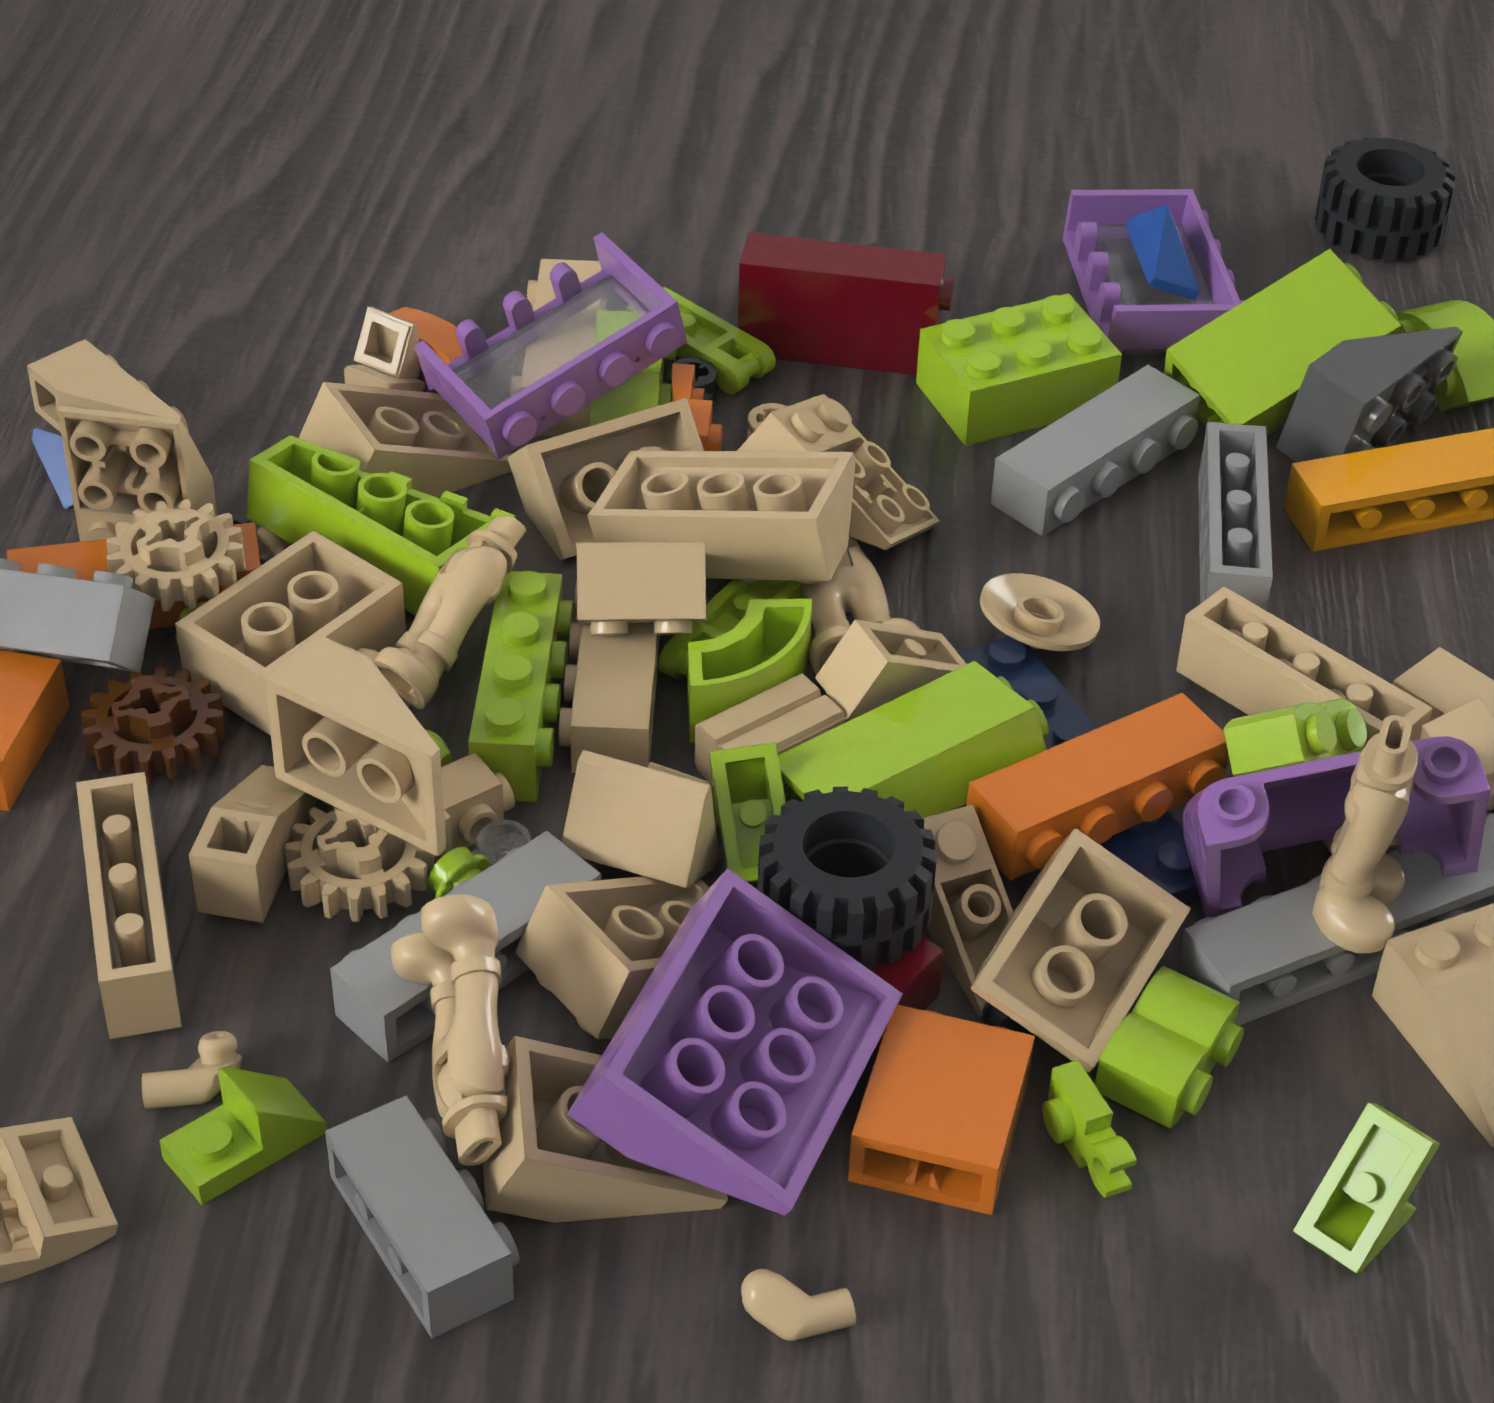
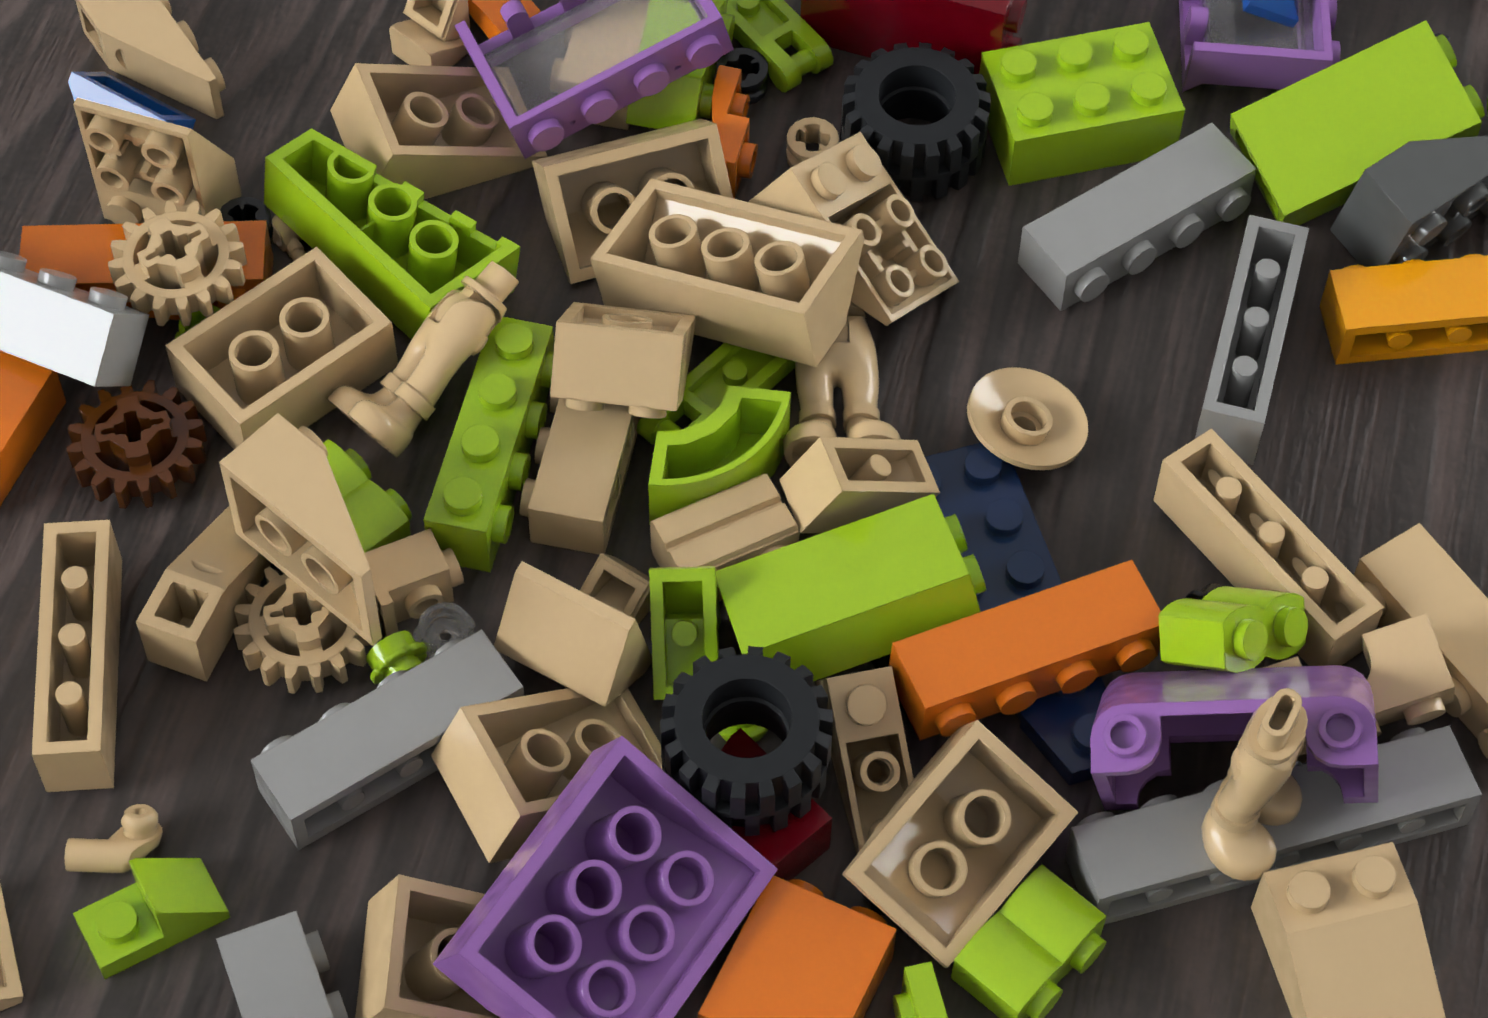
camera: 10 degrees right, 15 degrees up
tan piece [390,894,509,1166] -> none
none -> black tyre [840,42,991,202]

